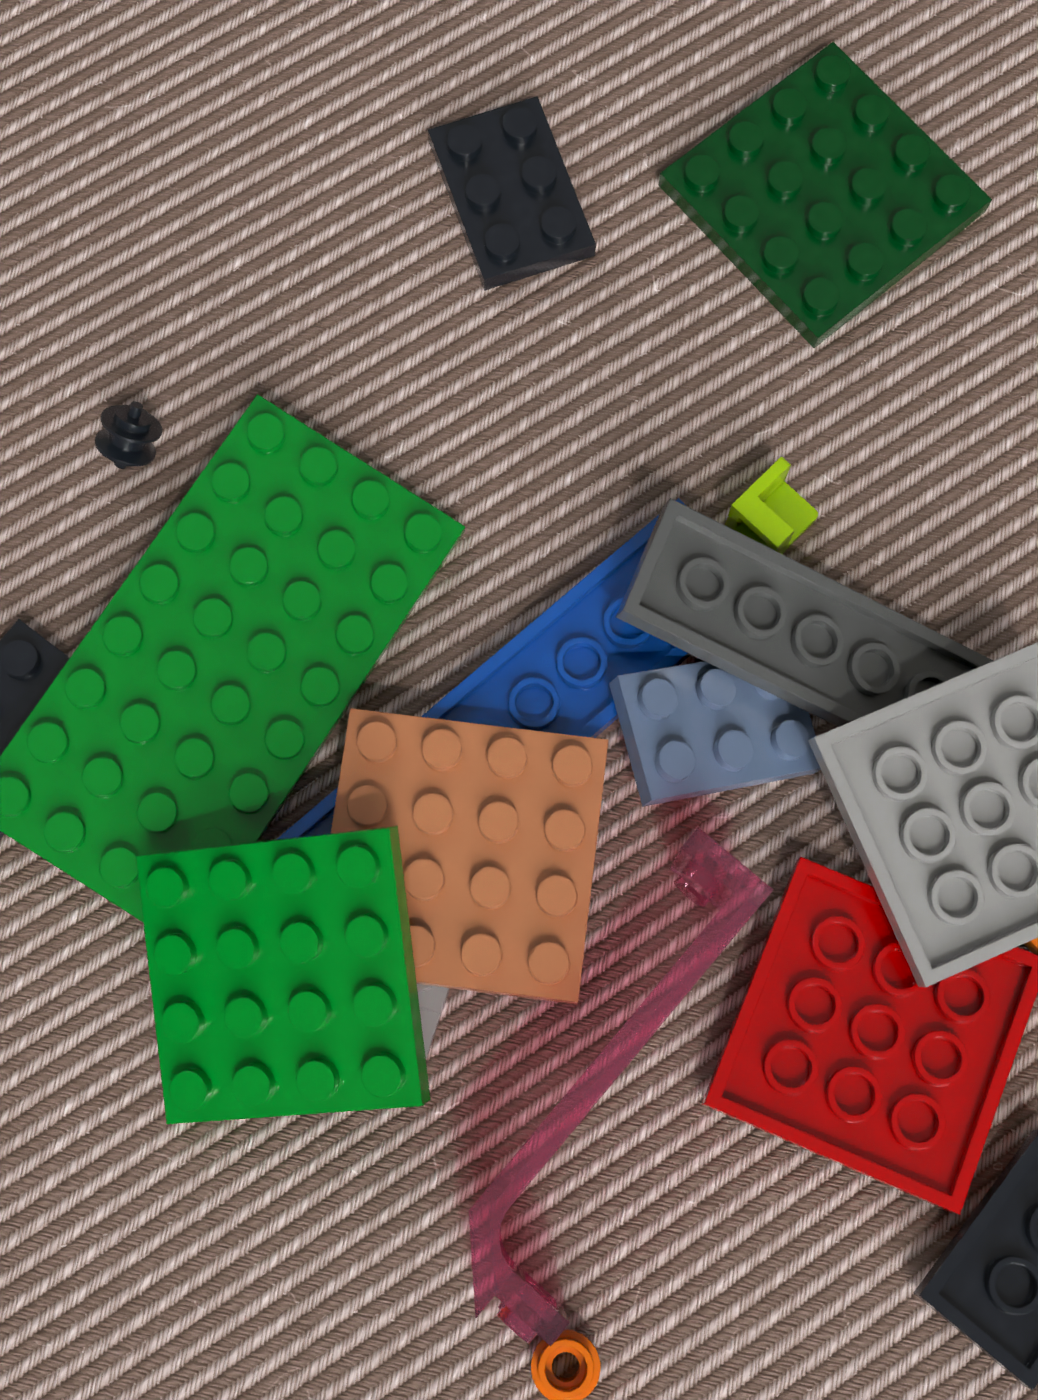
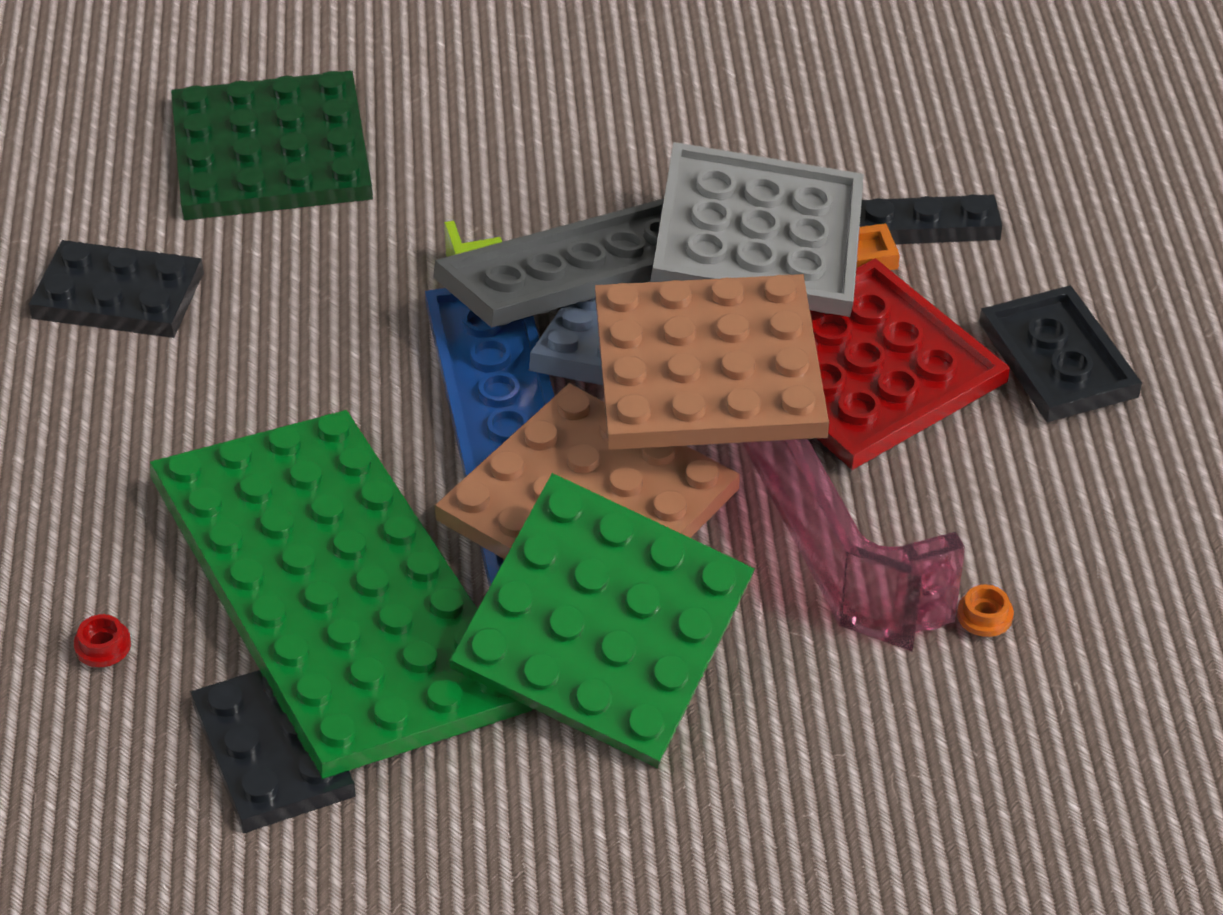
camera: 60 degrees left, 30 degrees down
black wheel [94,401,163,469] -> none
none -> red plate [73,614,131,667]
none -> nougat plate [595,274,829,450]

